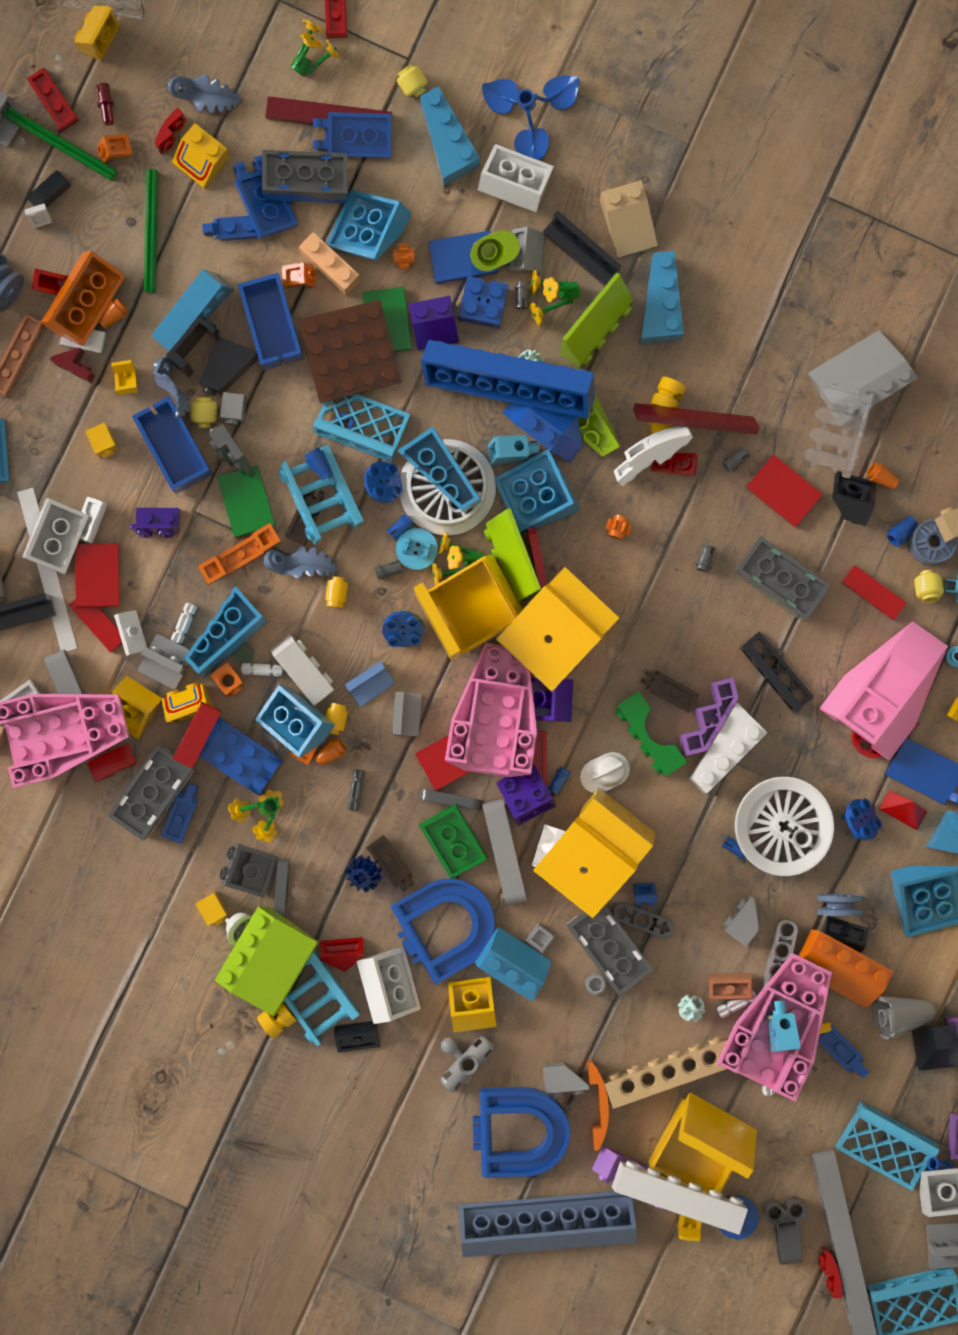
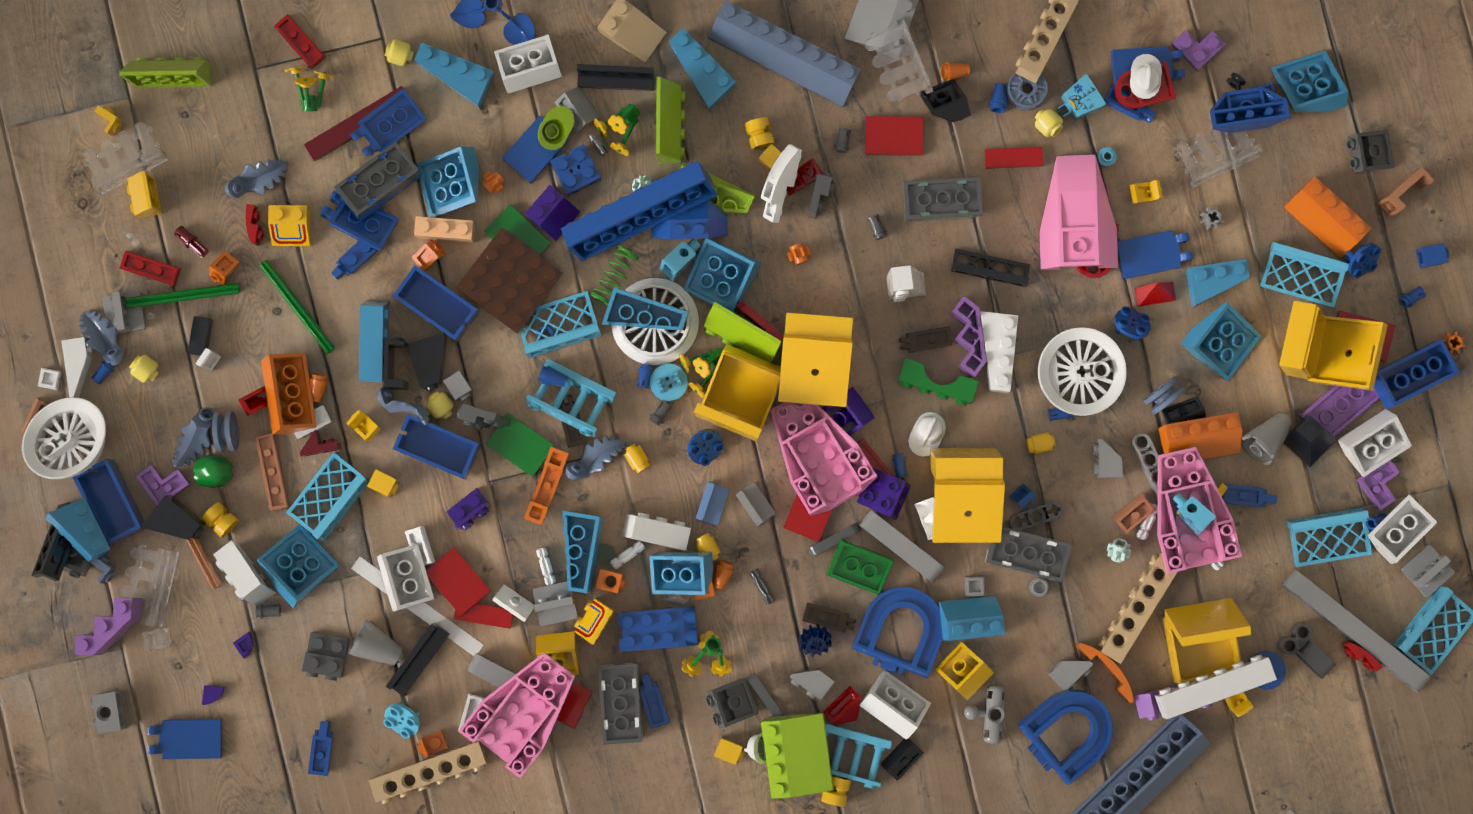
camera: 35 degrees left, 0 degrees up
red tile [172,701,221,768] -> none
blue plate [364,461,403,503] -> none
dark red tile [633,403,760,434] -> none
none -> medium azure fence [286,452,370,541]
none -> bright green piece [591,246,639,305]
none -> sand blue slope [708,0,861,107]
none -> light grey slope [789,669,835,700]
none -> dark grey plate [808,172,835,219]
none -> white wedge [886,265,927,302]
none -> yellow brick [1026,432,1056,454]

